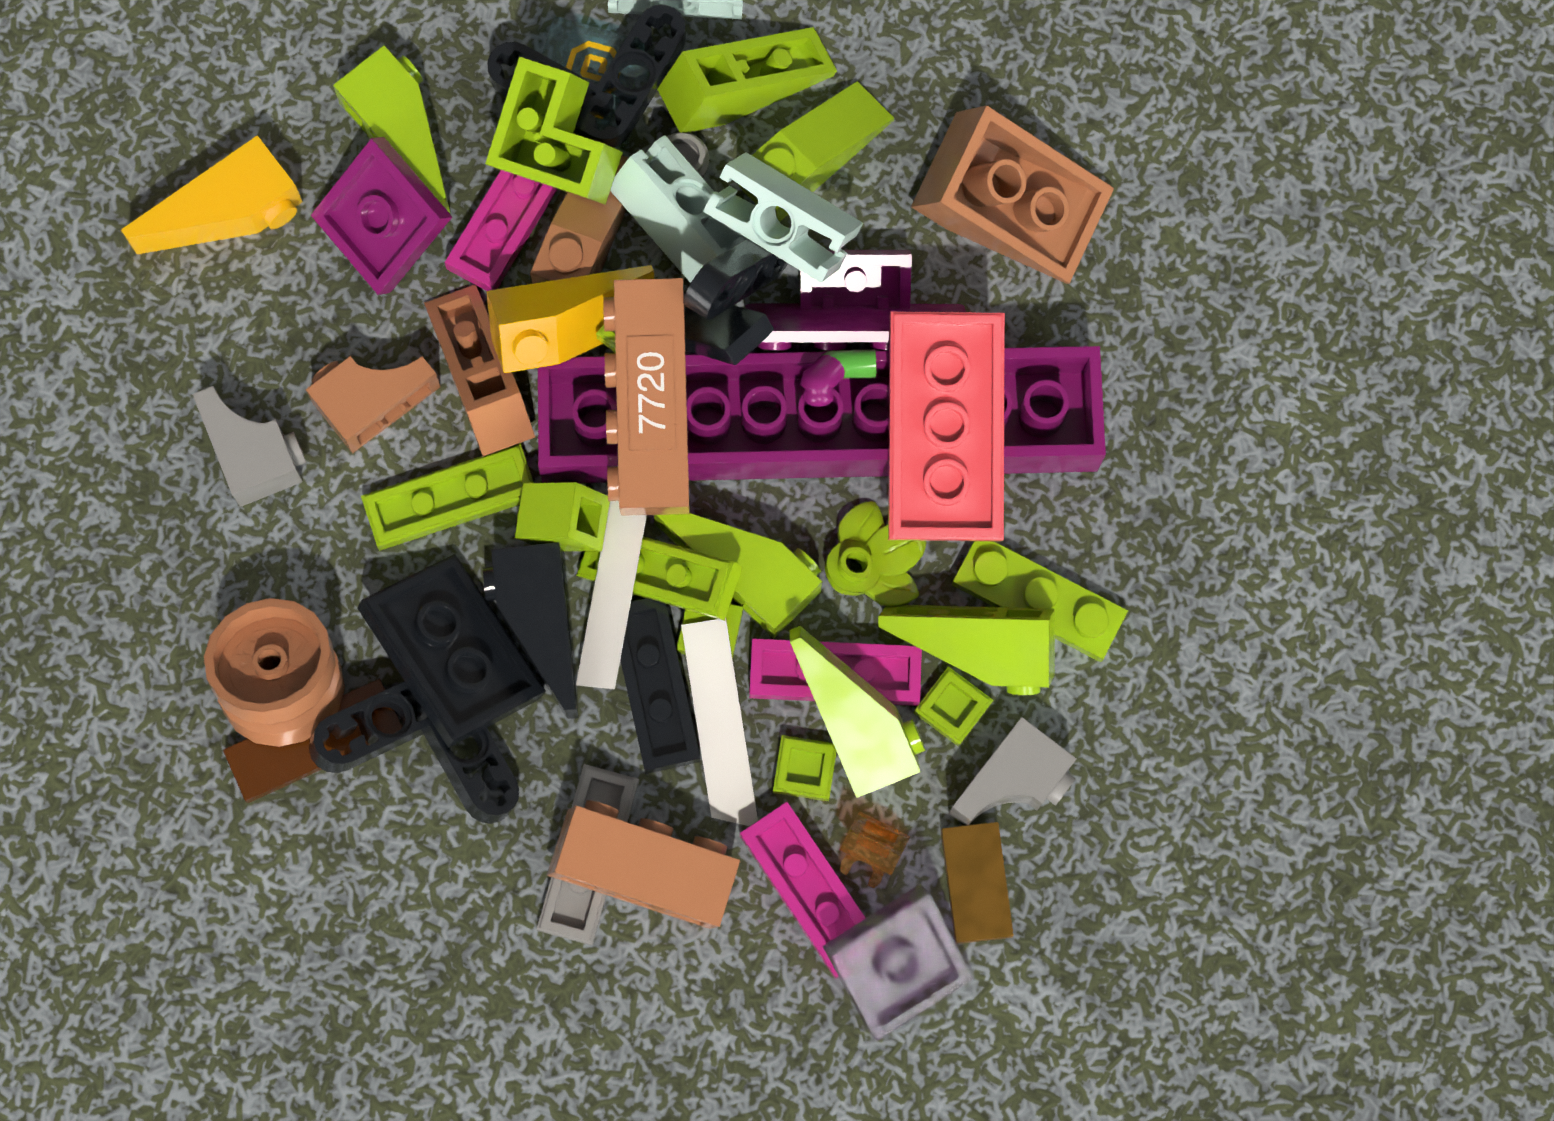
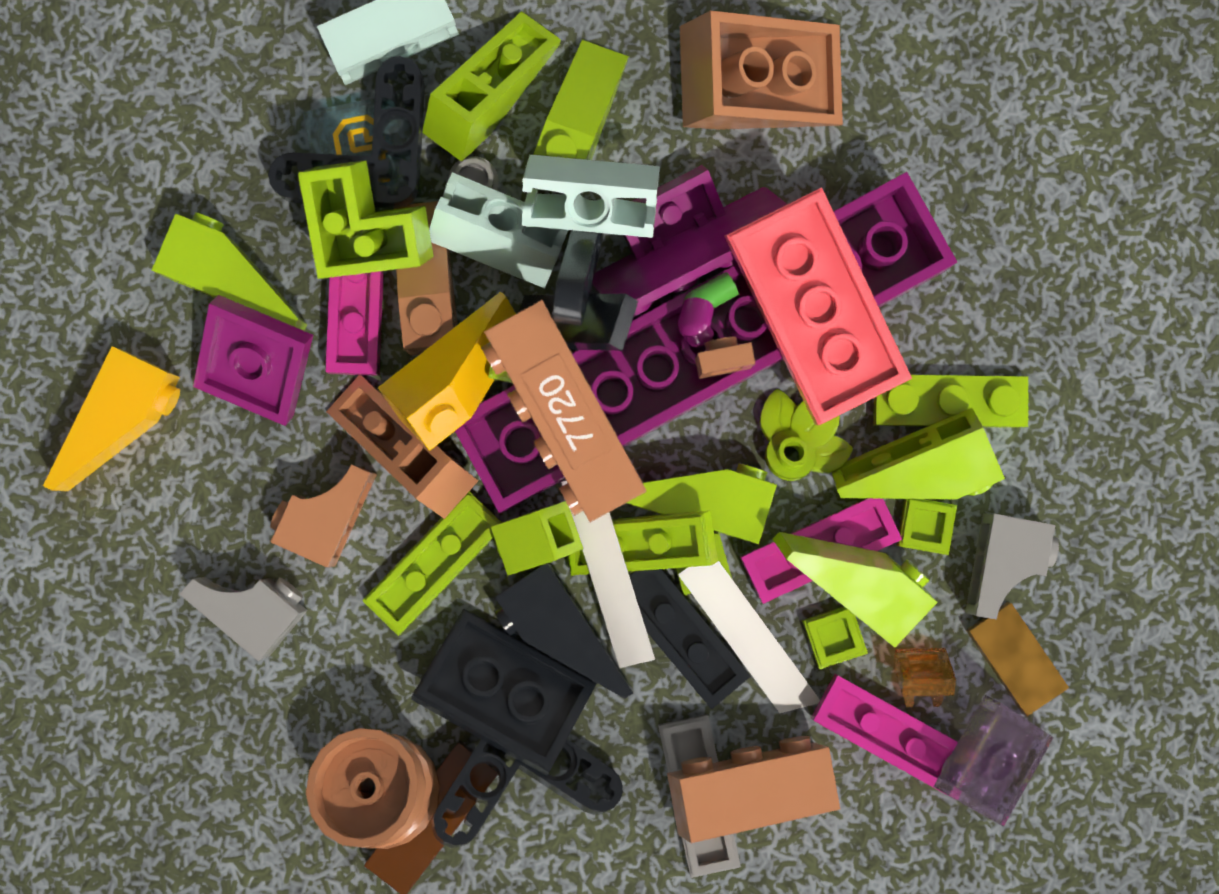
camera: 25 degrees left, 10 degrees up
none -> nougat plate [695,337,755,379]

